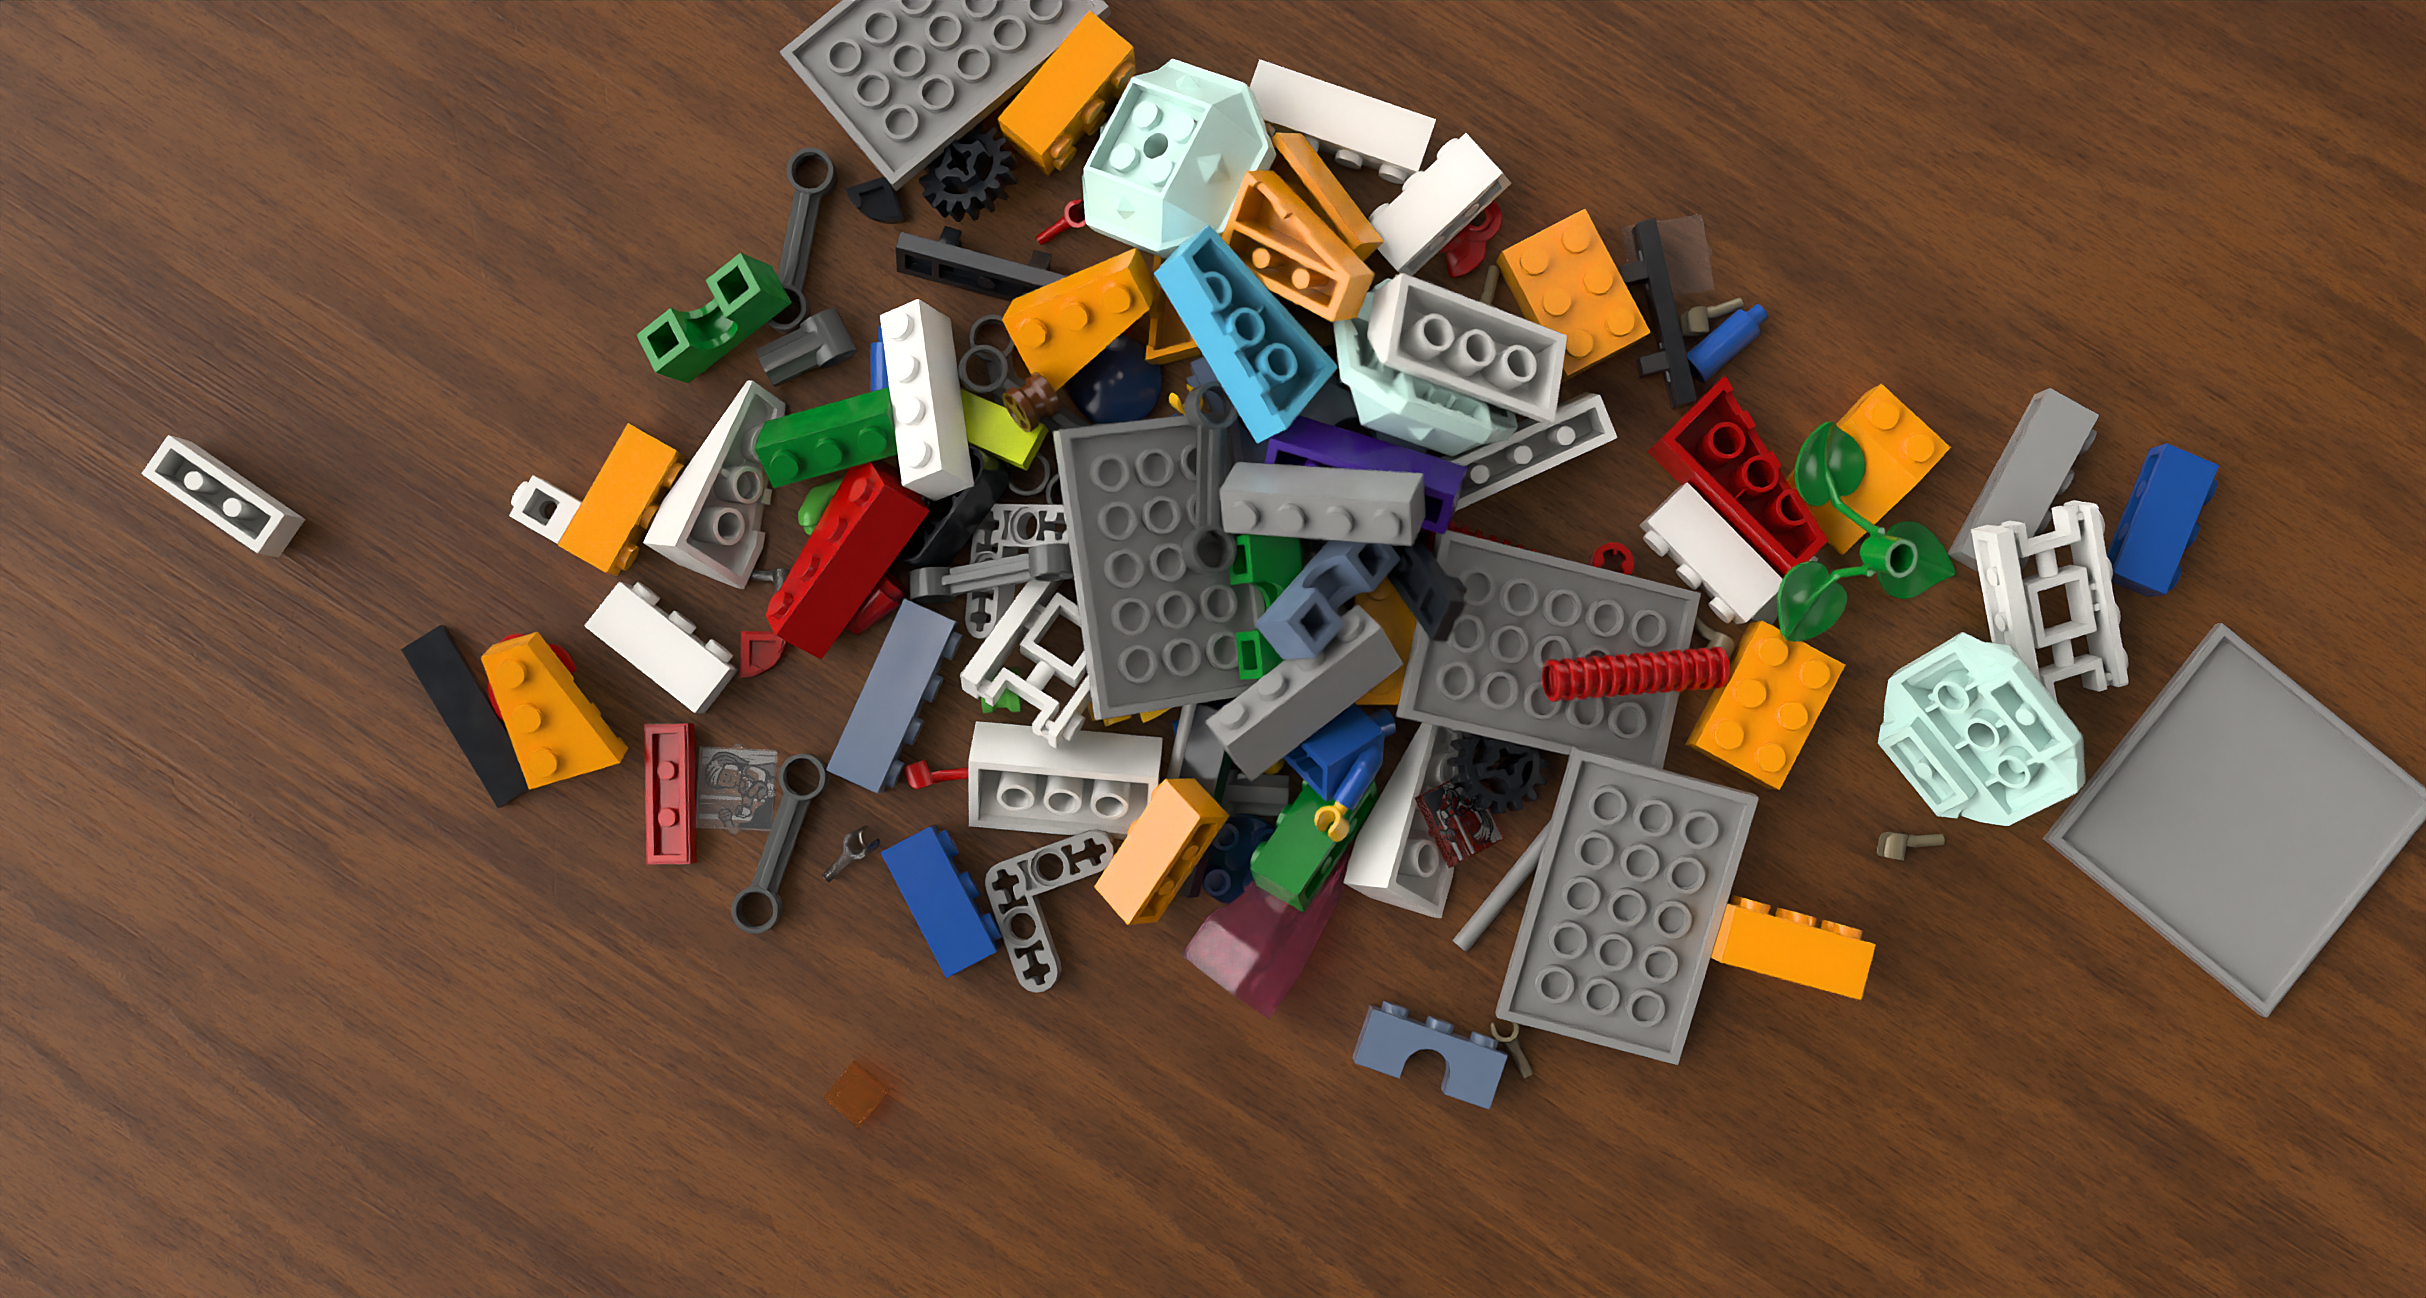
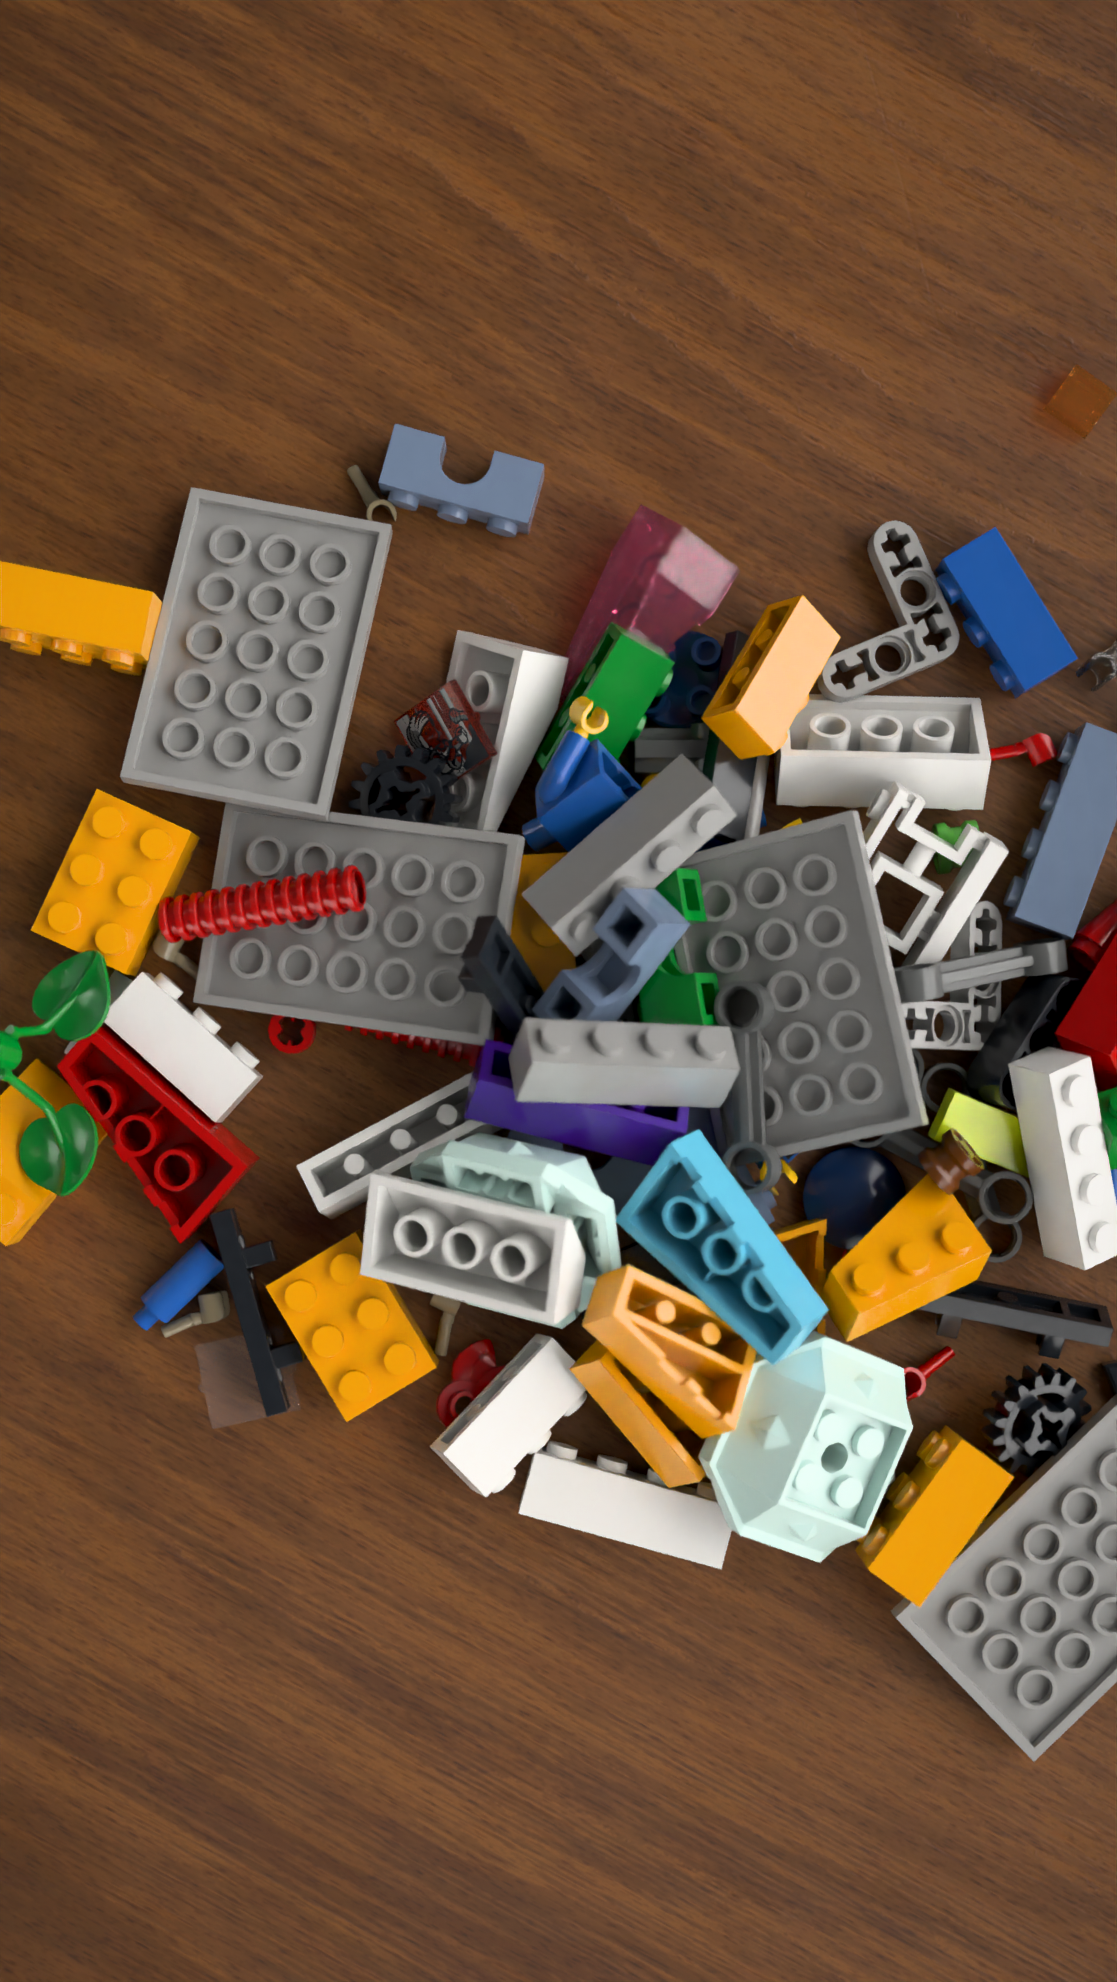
camera: 175 degrees right, 0 degrees up
light grey bar [1452,820,1551,952] -> none

